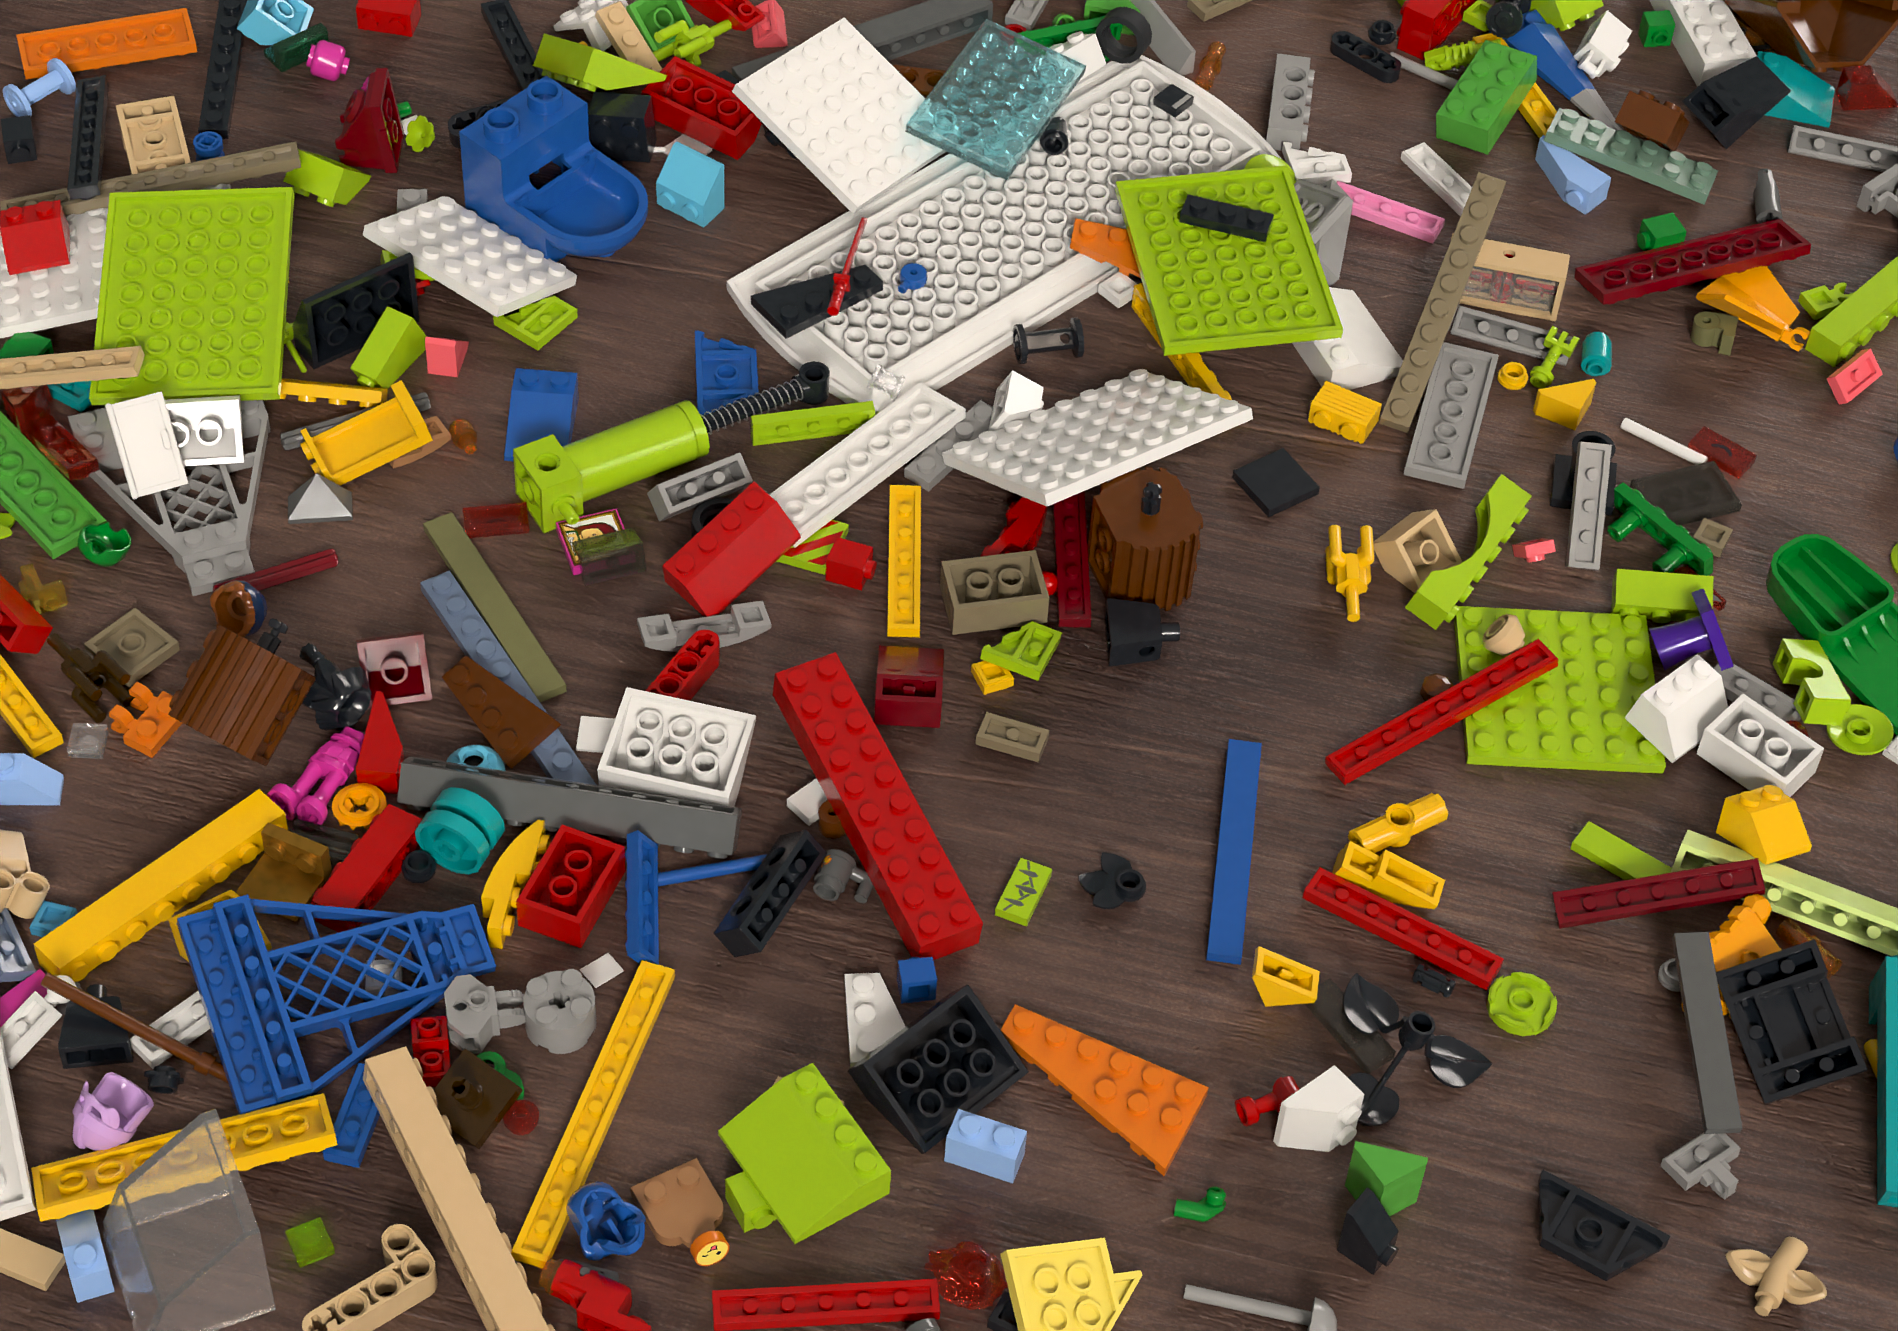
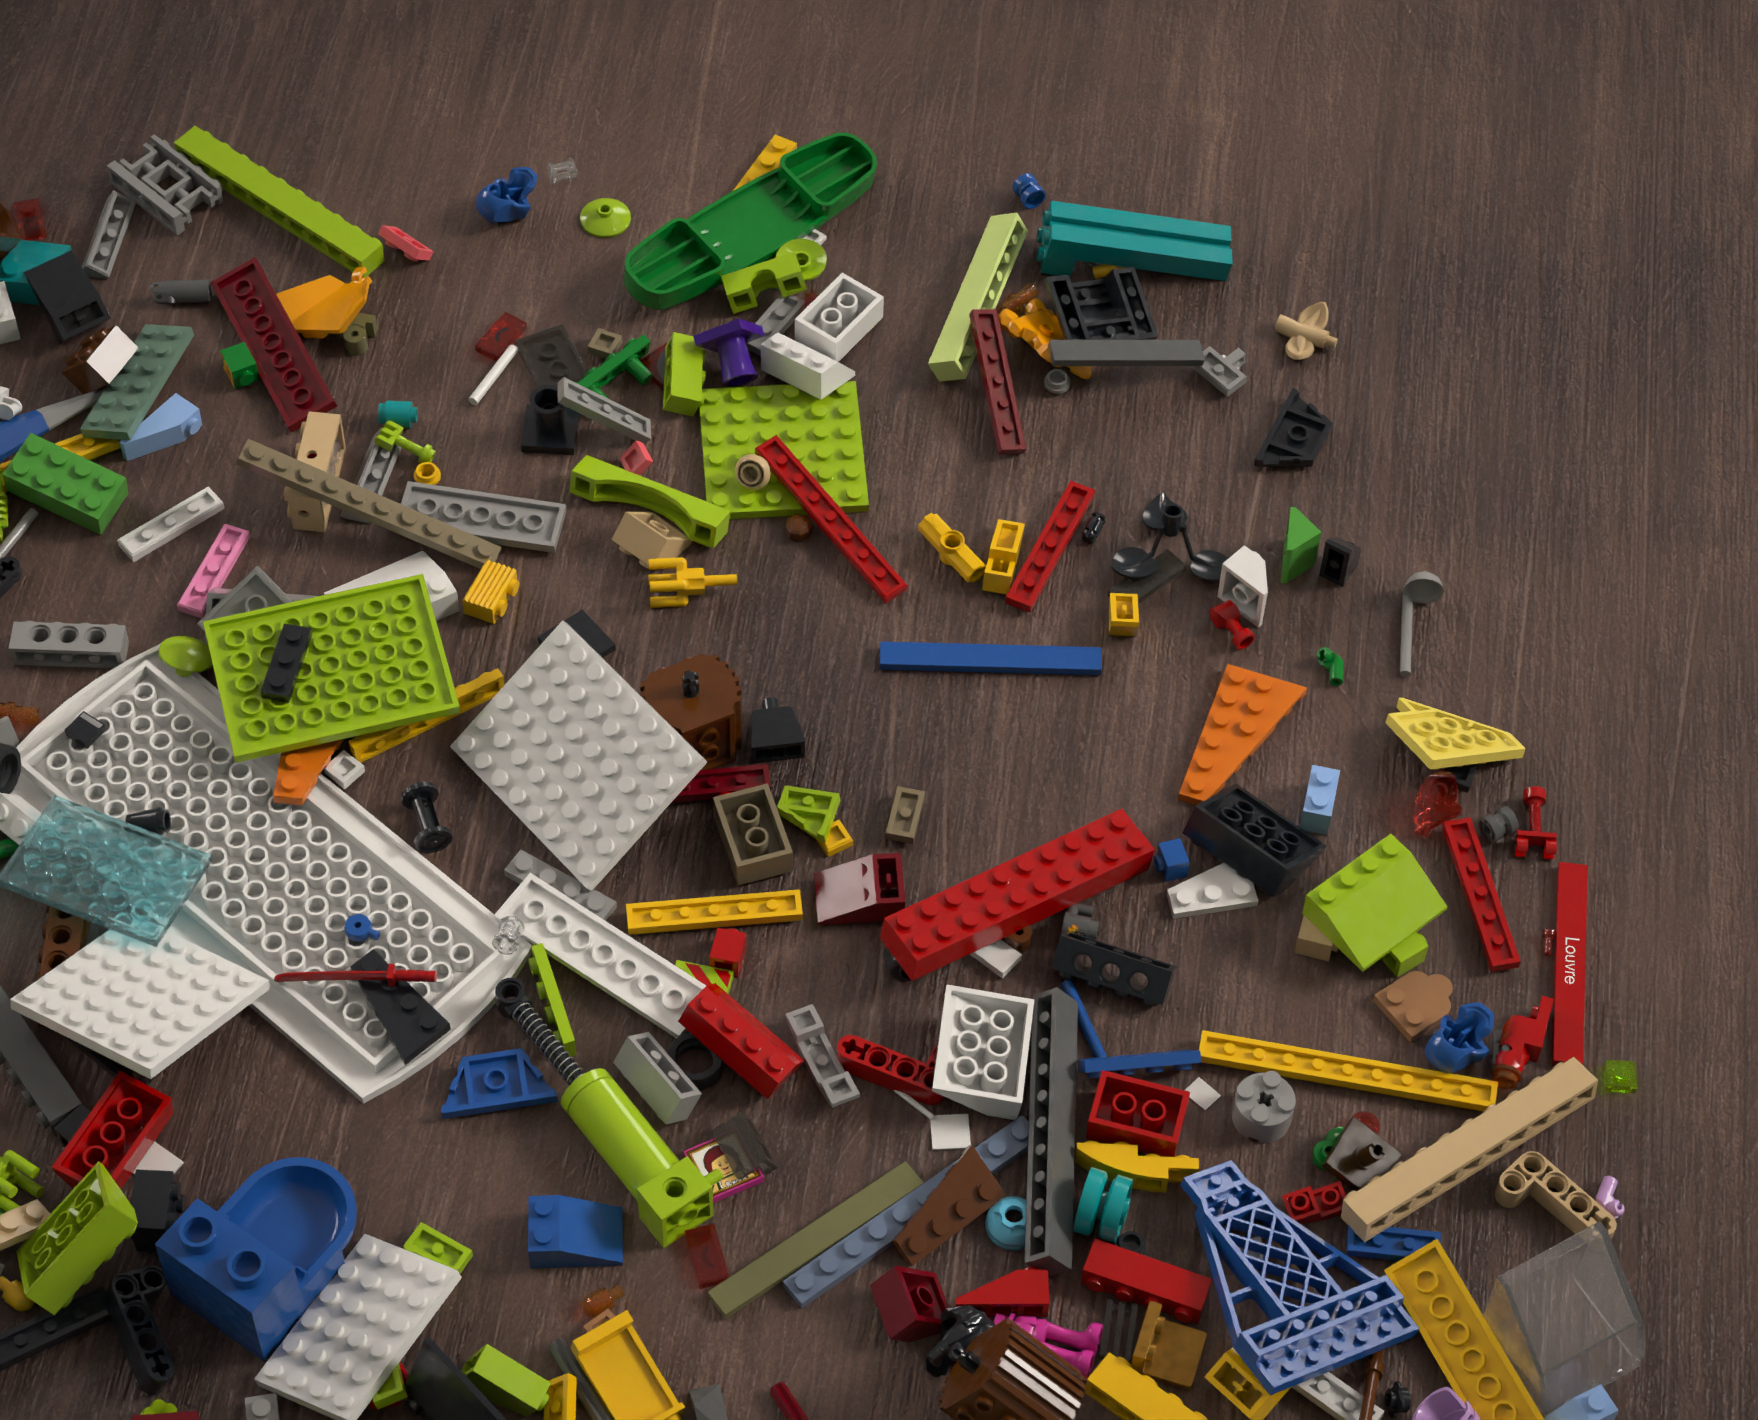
camera: 95 degrees left, 5 degrees up
clear neon green plate [285,1217,335,1268] -> none
light orange gear [332,783,387,831] -> none
coral slope [425,337,469,378] -> none
light grey hinge [444,974,525,1054] -> none
medium azure slope [656,141,725,228] -> none
tile [690,1231,729,1266] -> none
red slope [980,497,1048,557] -> none
white slope [989,370,1044,431] -> none
lime tile [995,858,1052,927] -> none
black plate [1078,852,1146,909] -> none
white wing [1282,142,1352,185] -> none
lime tile [1486,972,1557,1036] -> none
yellow slope [1533,379,1596,430] -> none
lime tile [1570,821,1672,880] -> none
yellow slope [1716,785,1812,865] -> none
lime plate [1798,283,1854,320] -> none

